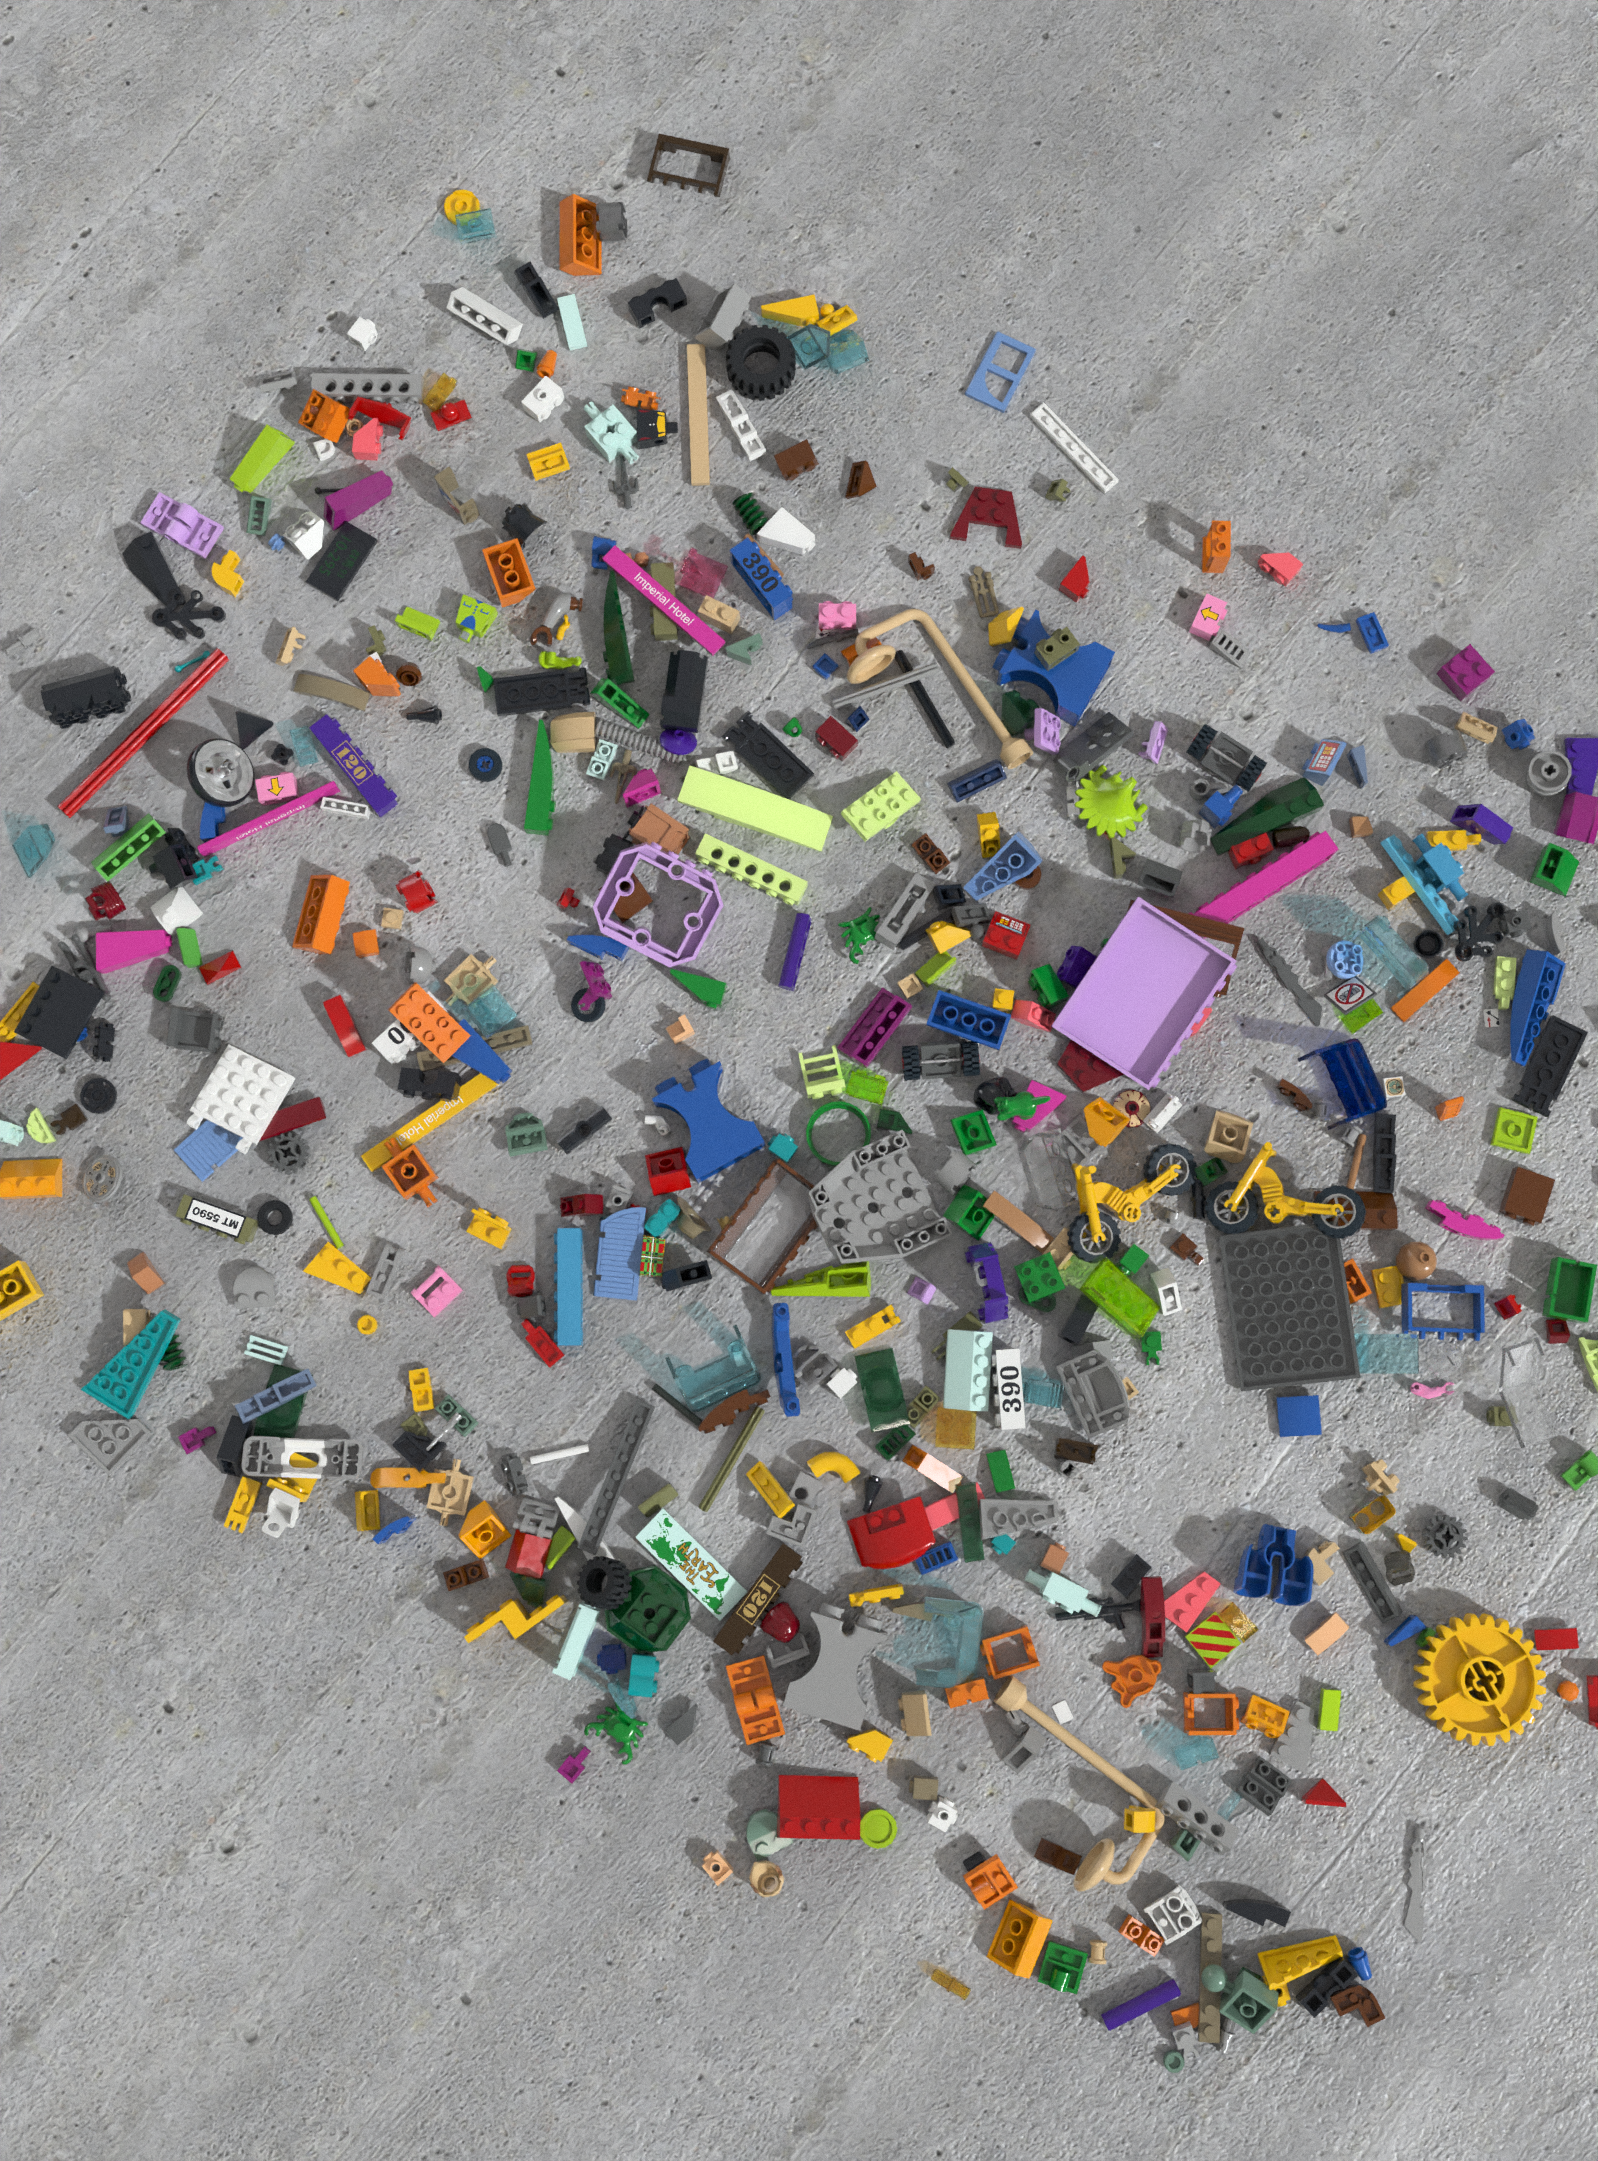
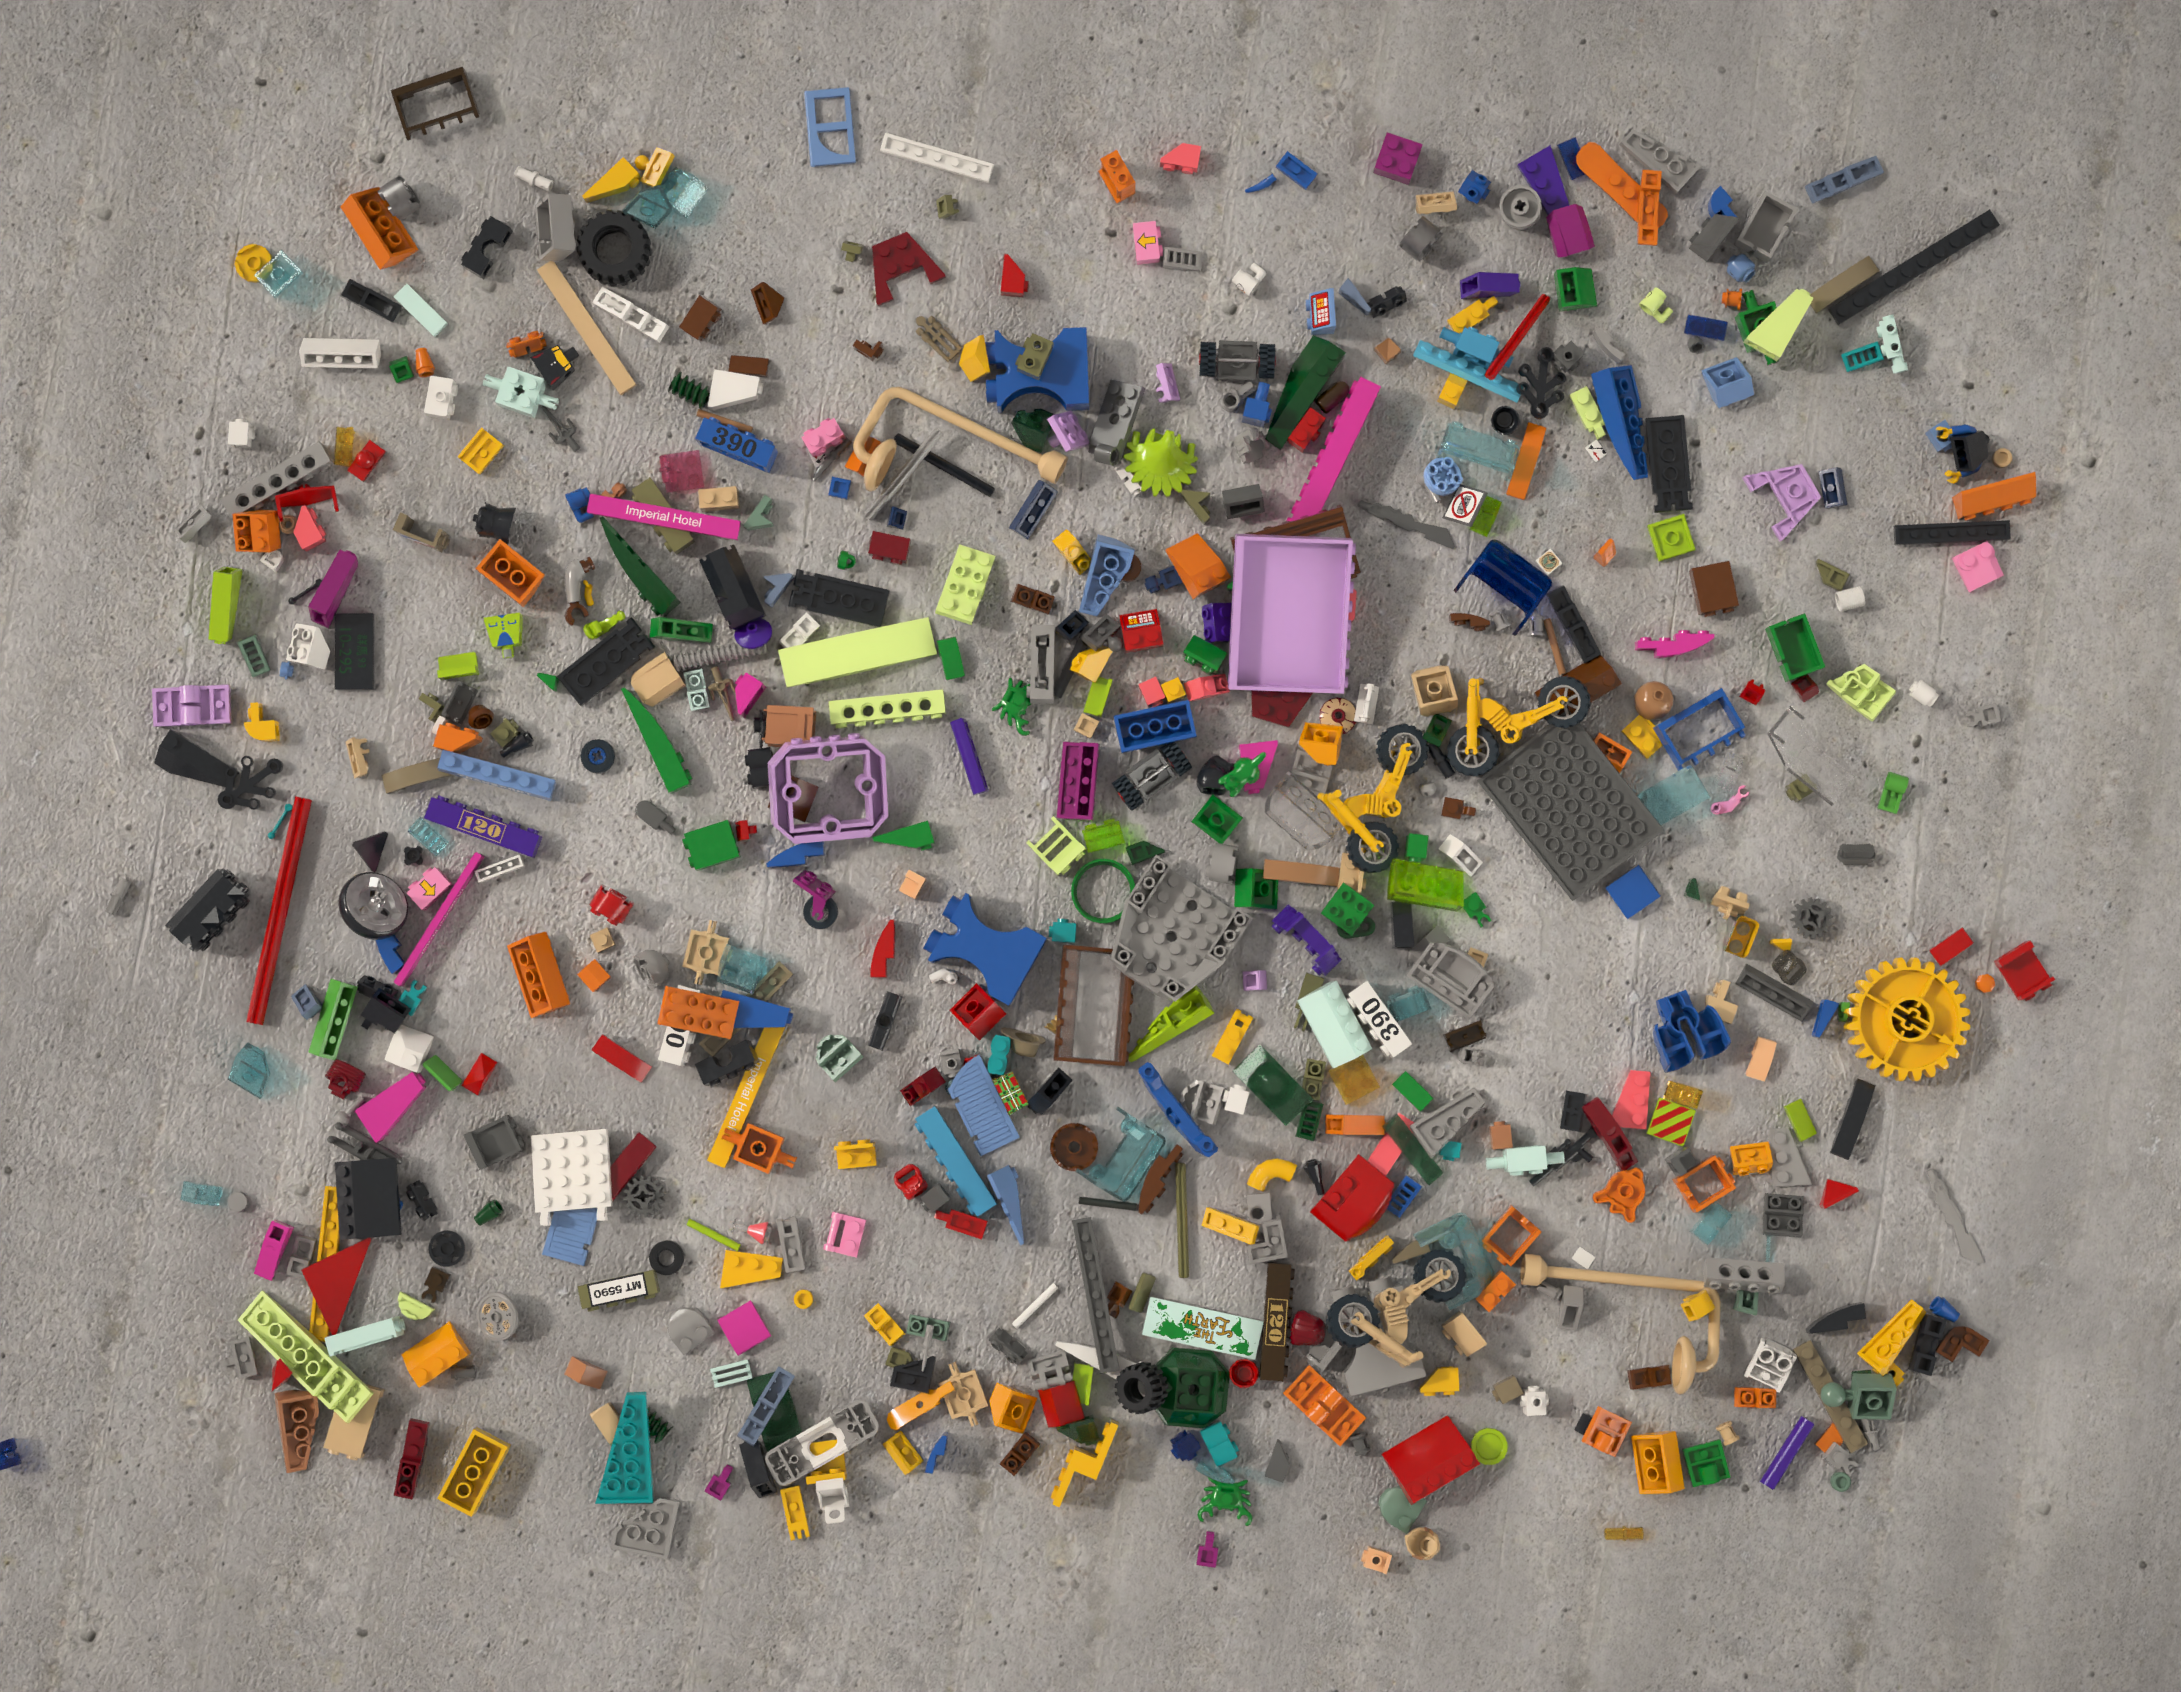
camera: 30 degrees left, 5 degrees up
dark green plate [153,965,182,1002] -> none
light aqua door [552,1601,601,1680] -> none
none -> medium blue brick [437,750,556,801]
none -> dark grey hinge [441,680,478,725]
none -> dark grey pin [451,1365,475,1380]
none -> dark green cone [474,1199,504,1226]
none -> olive bracket [490,717,520,748]
none -> white pin [514,166,554,192]
none -> green brick [682,820,741,871]
none -> dark pink slope [717,1300,771,1356]
none -> reddish brown slope [728,355,769,378]
none -> piece [728,1219,773,1244]
none -> sand blue slope [764,573,794,608]
none -> red slope [870,920,895,978]
none -> green slope [937,637,965,680]
none -> medium blue wedge [987,1165,1024,1245]
none -> reddish brown plate [1050,1123,1098,1171]
none -> reddish brown plate [1107,1281,1132,1319]
none -> coral brick [1138,677,1165,707]
none -> dark blue plate [1144,566,1183,594]
none -> orange slope [1165,533,1231,600]
none -> red hair [1230,1359,1259,1389]
none -> white piece [1232,263,1266,296]
none -> piece [1326,1249,1467,1368]
none -> black hinge [1367,286,1407,318]
none -> red axle [1485,294,1550,380]
none -> clear green slope [1684,878,1700,901]
none -> black slope [1830,1078,1876,1160]

